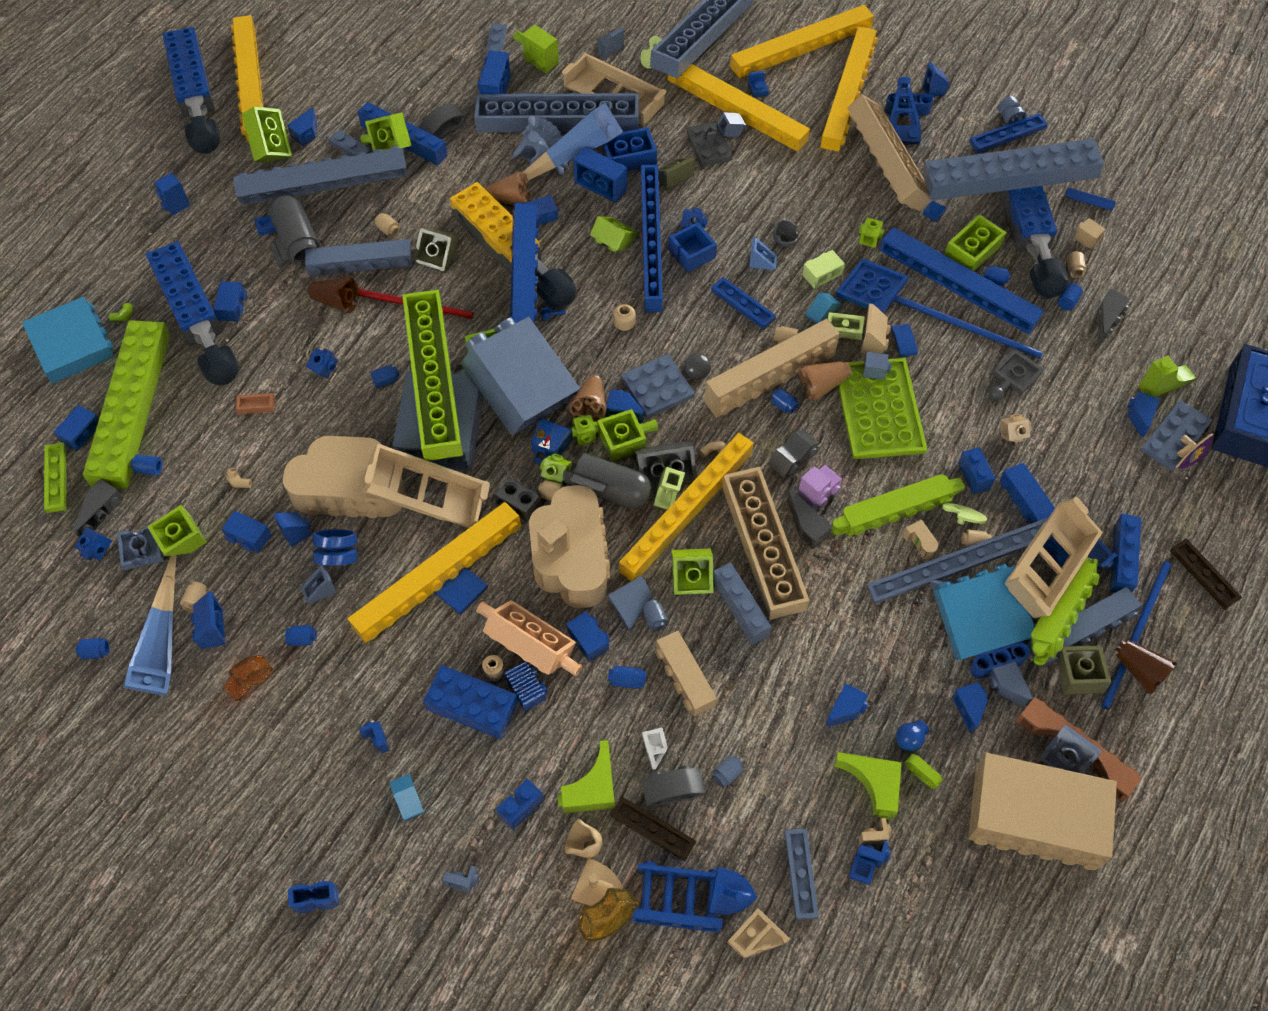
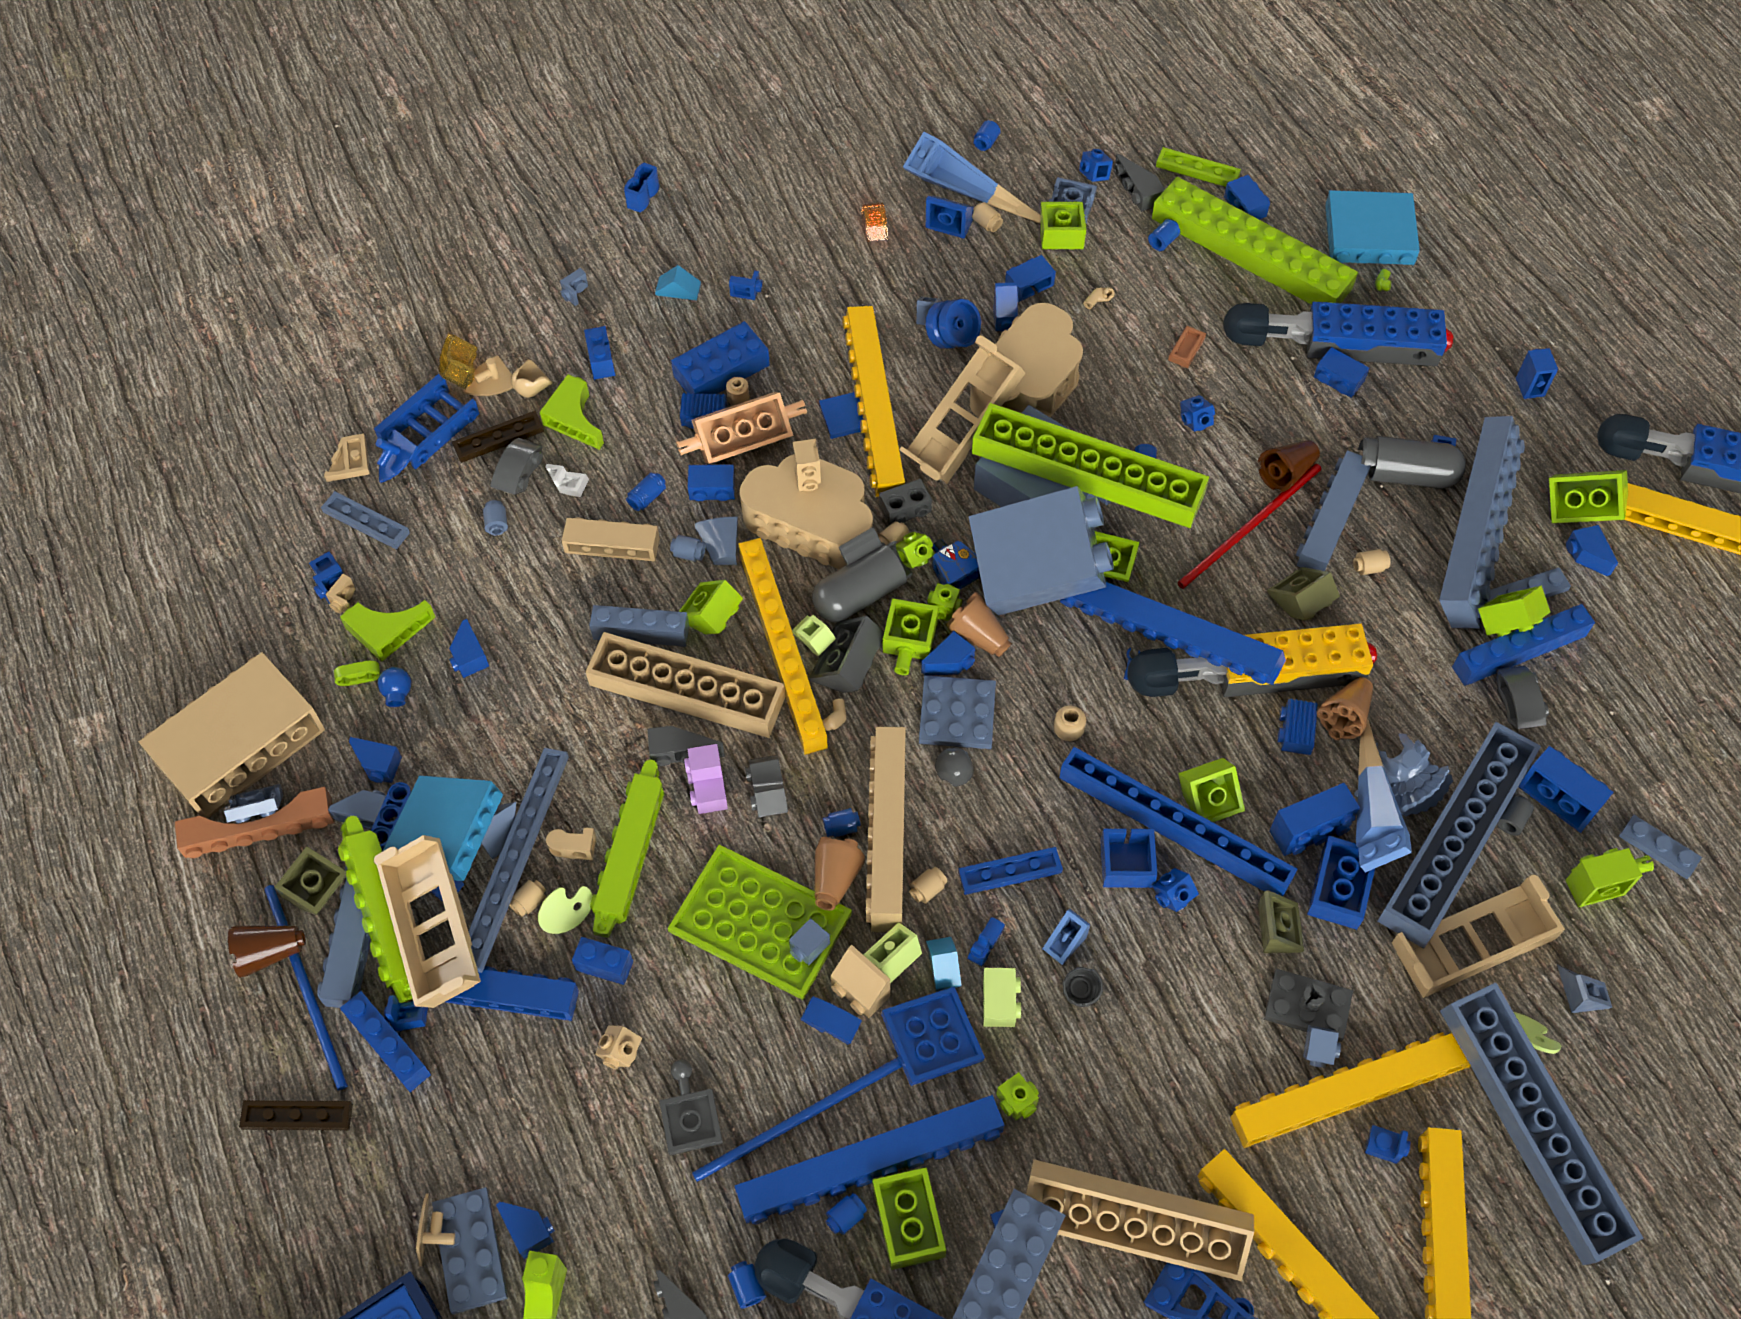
camera: 125 degrees right, 0 degrees up
blue brick [285,625,317,646] -> none
none -> blue bar [967,917,1005,967]

